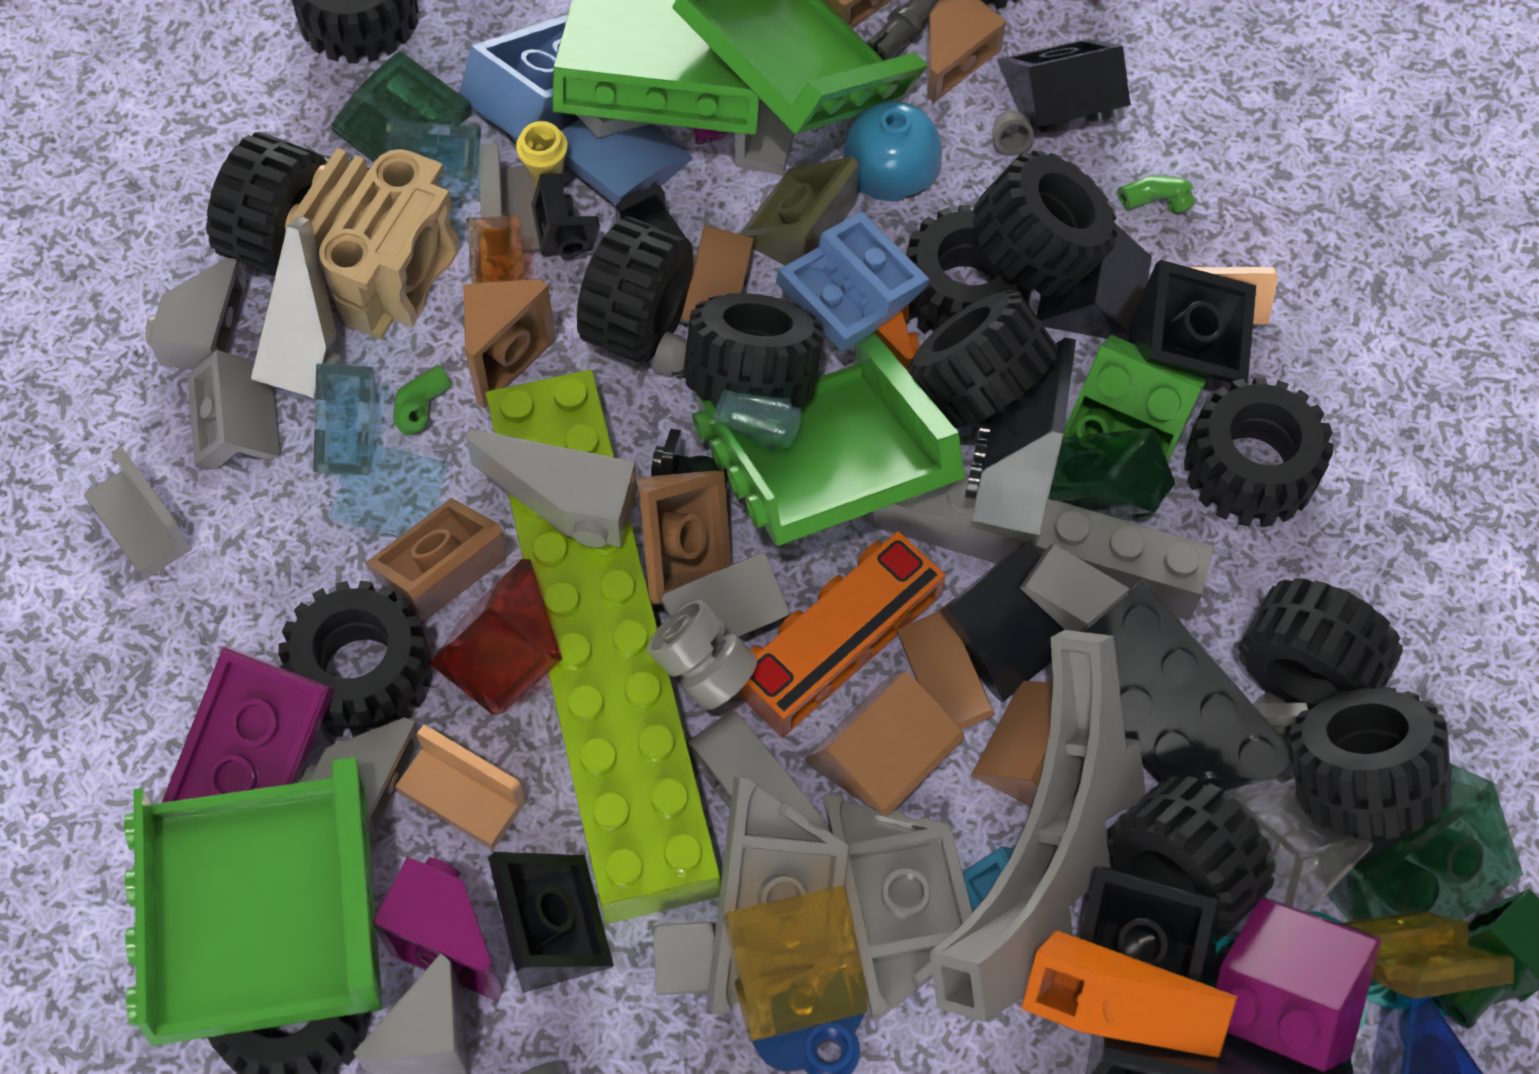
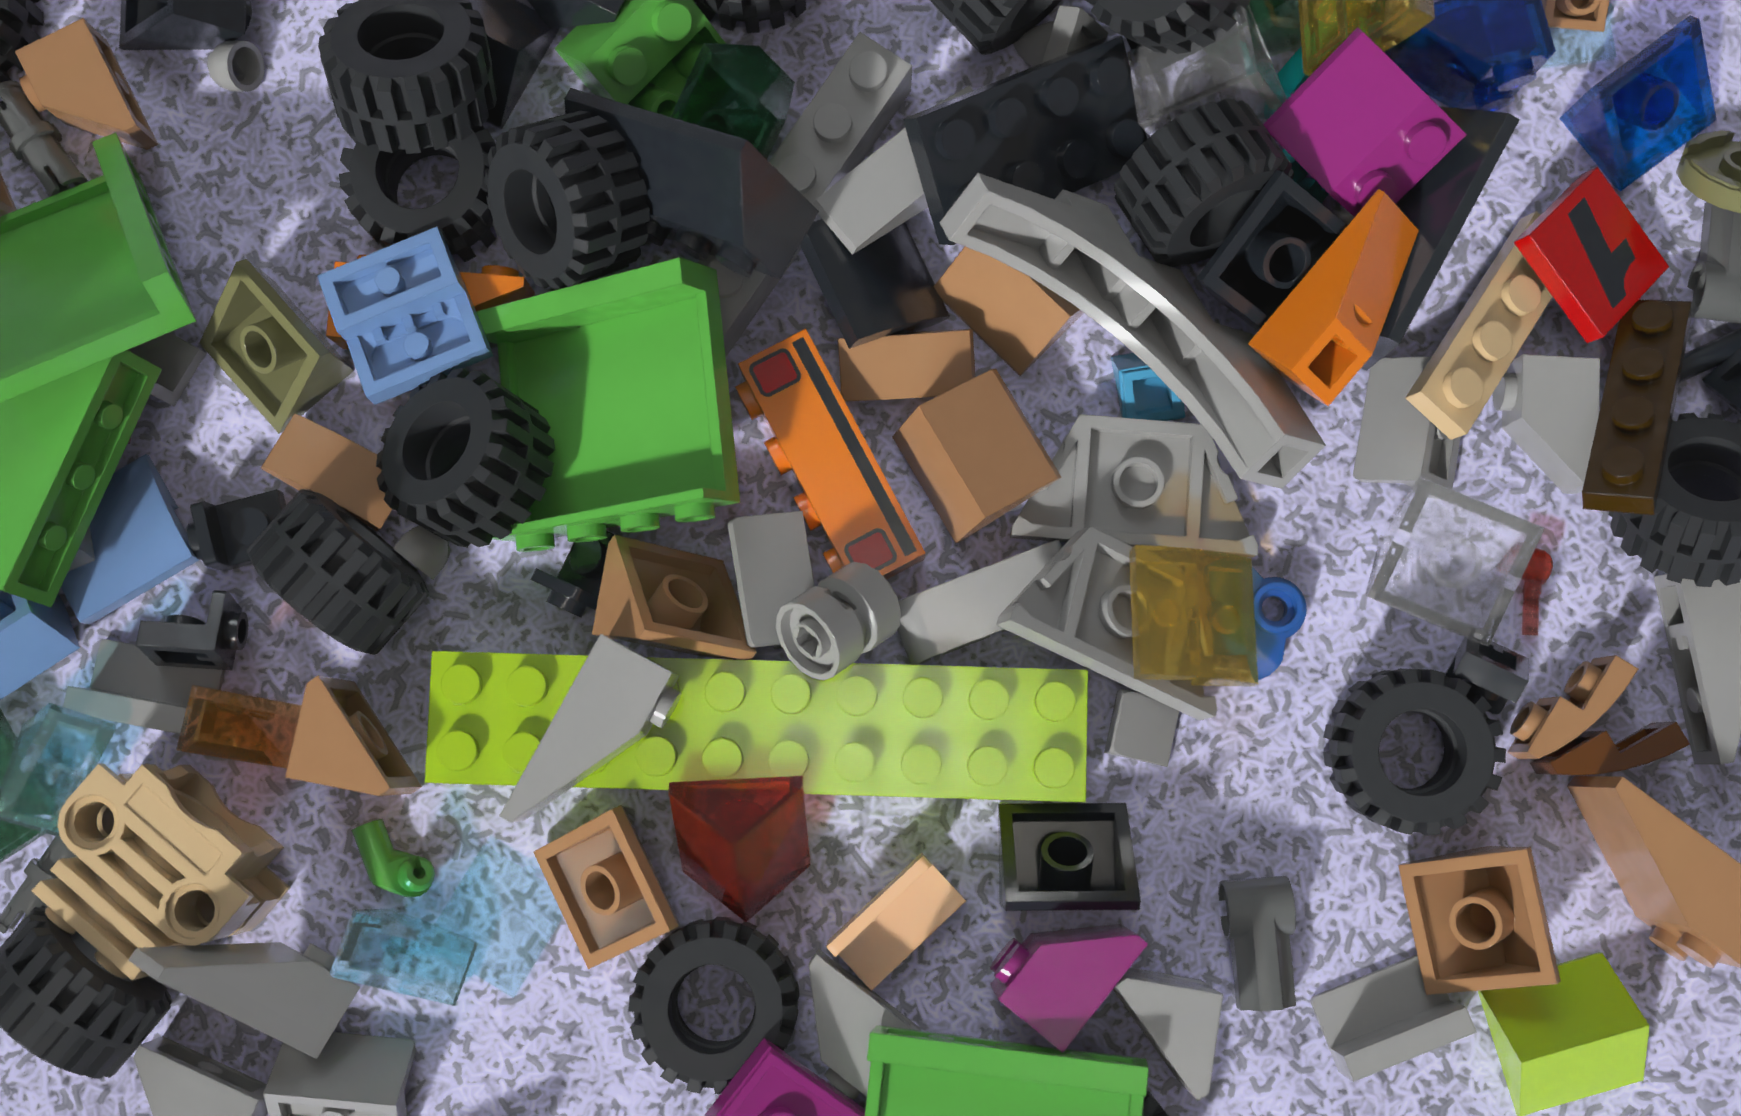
camera: 70 degrees left, 20 degrees up
light yellow cone [516,121,567,187] -> none
clear light blue cone [715,389,801,451] -> none
dark azure cylinder [843,101,942,202] -> none

